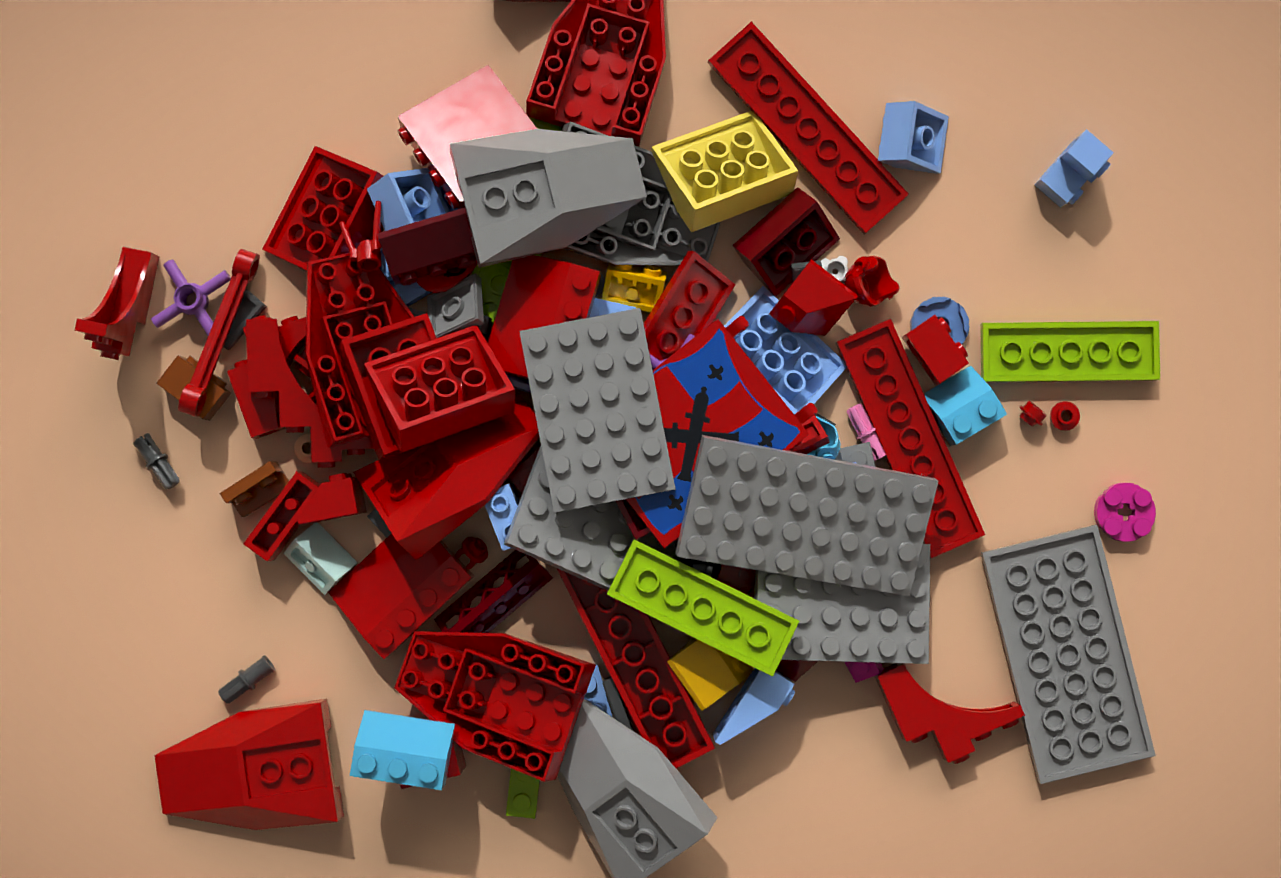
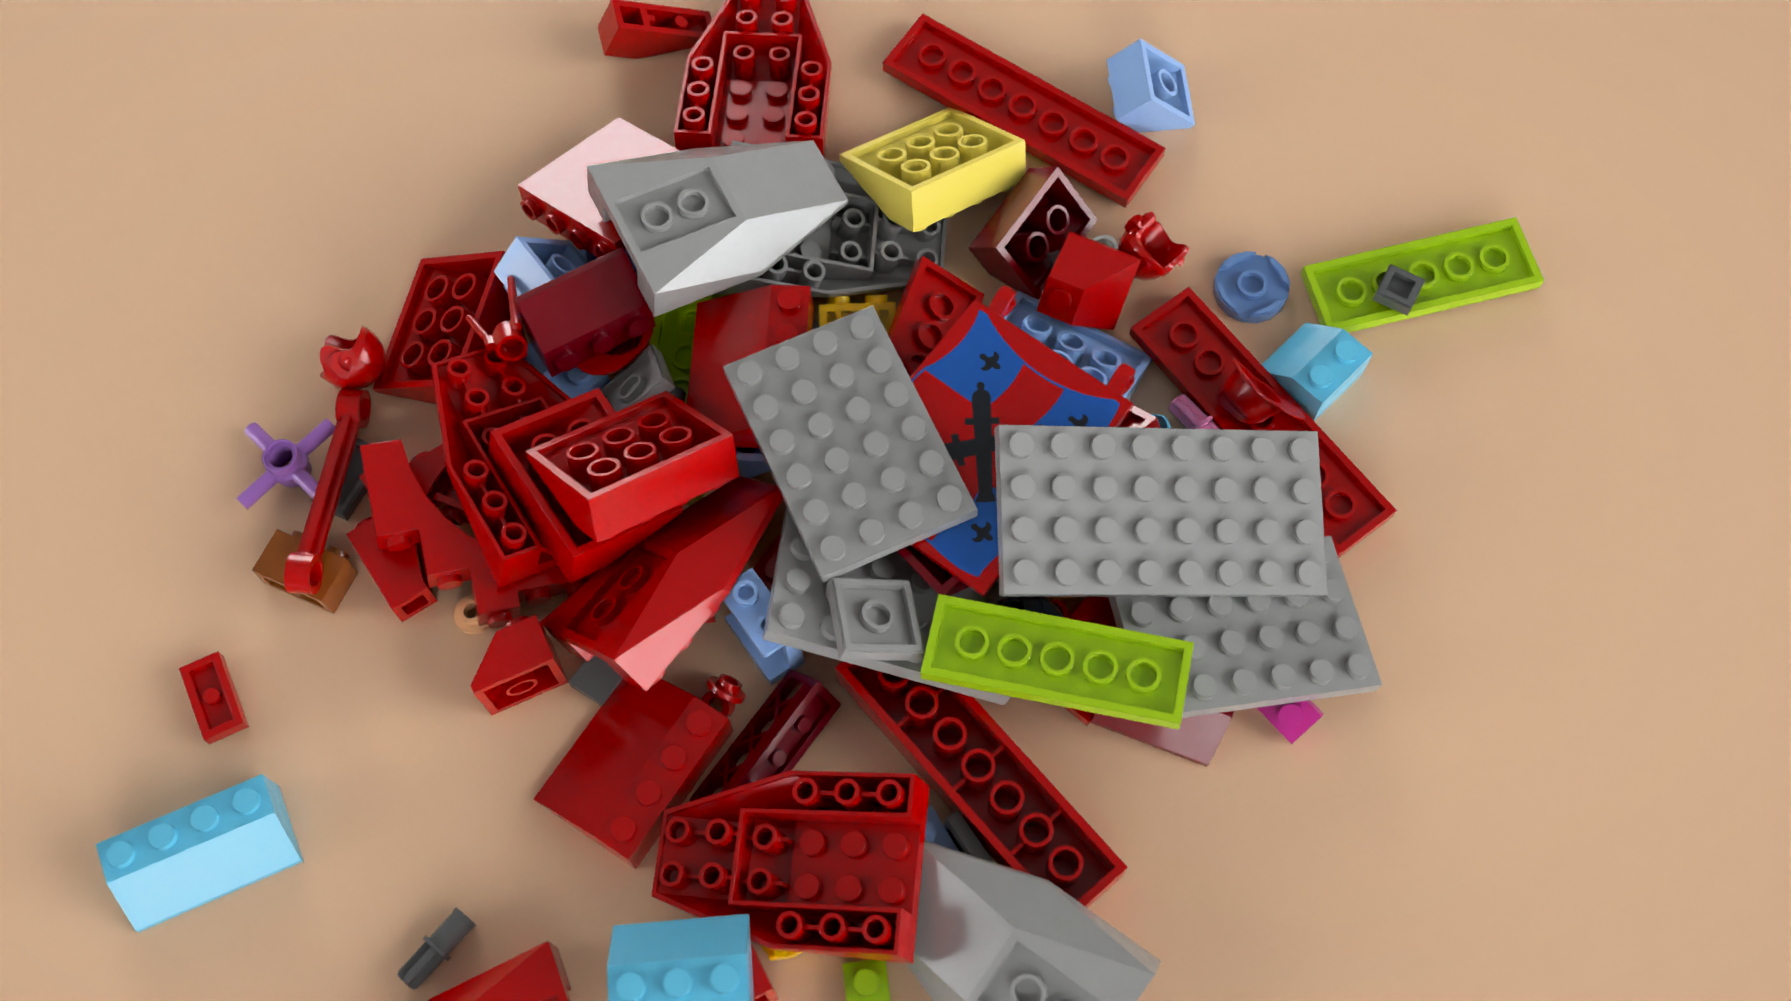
camera: 10 degrees left, 20 degrees down
red arch [74,247,160,360] -> none
dark grey axle [133,433,180,489] -> none
dark orange bracket [219,461,289,517] -> none
red brick [243,471,320,562] -> none
light aqua panel [283,522,357,595] -> none
yellow slope [667,637,754,711] -> none
light blue slope [713,668,795,745] -> none
red arch [875,663,1025,764] -> none
red brick [902,315,969,385] -> none
light grey plate [981,525,1156,784] -> none
red plate [1019,401,1047,427] -> none
light blue brick [1034,129,1114,208] -> none
red plate [1050,401,1080,431] -> none
dark pink plate [1094,483,1156,542] -> none
none -> medium azure slope [96,774,304,932]
none -> red plate [179,651,249,744]
none -> red cap [319,325,385,389]
none -> light grey tile [826,577,925,661]
none -> red piece [1216,358,1305,424]
none -> dark grey tile [1372,264,1425,316]

